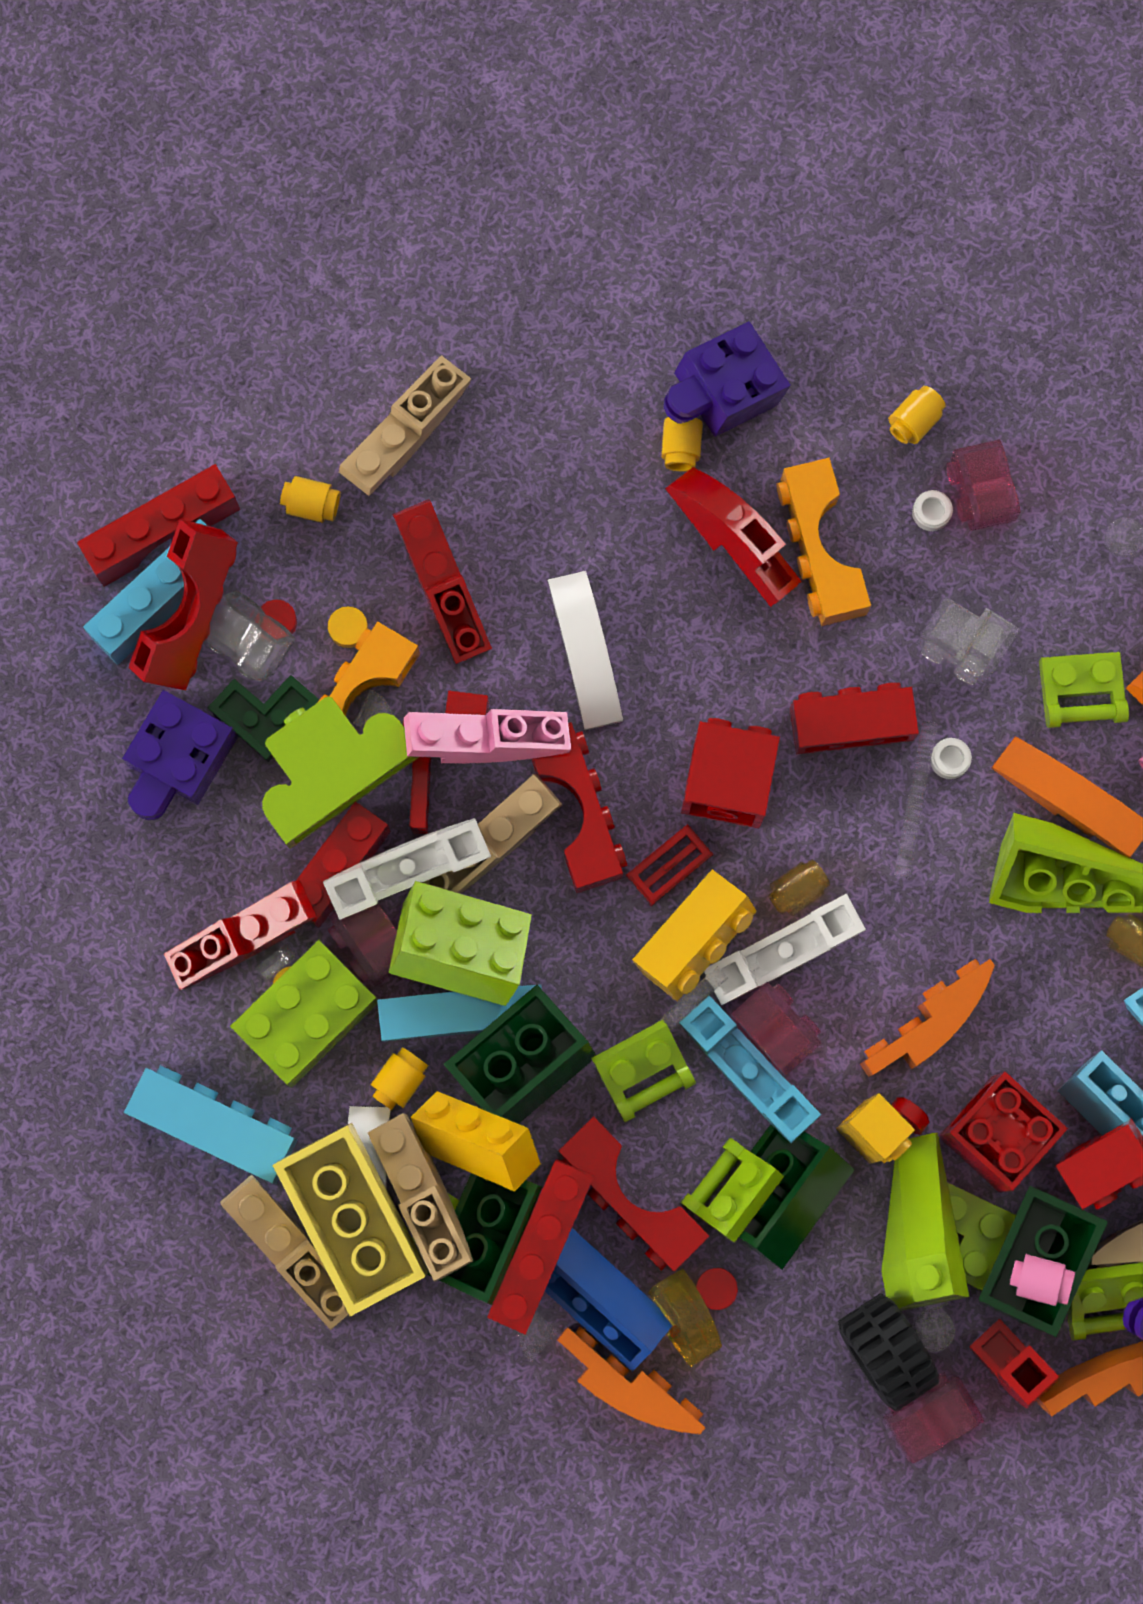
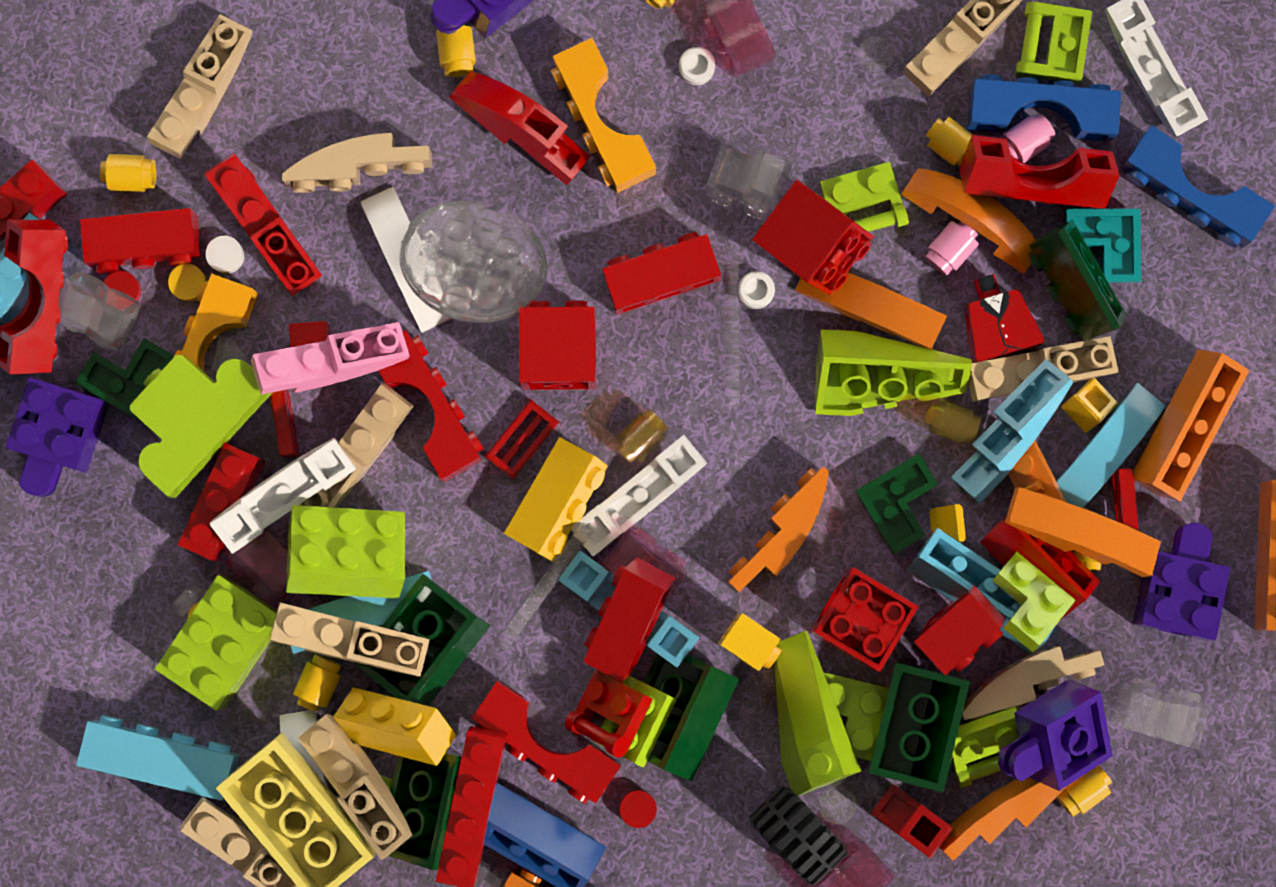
camera: 10 degrees left, 5 degrees up
slope [164,880,317,990] -> none
lime plate [591,1020,696,1123] -> none
clear yellow slope [648,1269,722,1368] -> none
red tile [891,1097,930,1135] -> none
bright pink brick [1010,1254,1075,1306] -> none
none -> red brick [80,208,201,273]
none -> white tile [206,236,244,274]
none -> tan slope [269,603,430,677]
none -> tan slope [282,133,433,193]
none -> clear brick [399,201,547,323]
none -> red plate [565,670,653,758]
none -> red brick [583,557,676,683]
none -> red brick [752,179,874,295]
none -> dark green plate [854,453,938,555]
none -> yellow slope [929,504,966,543]

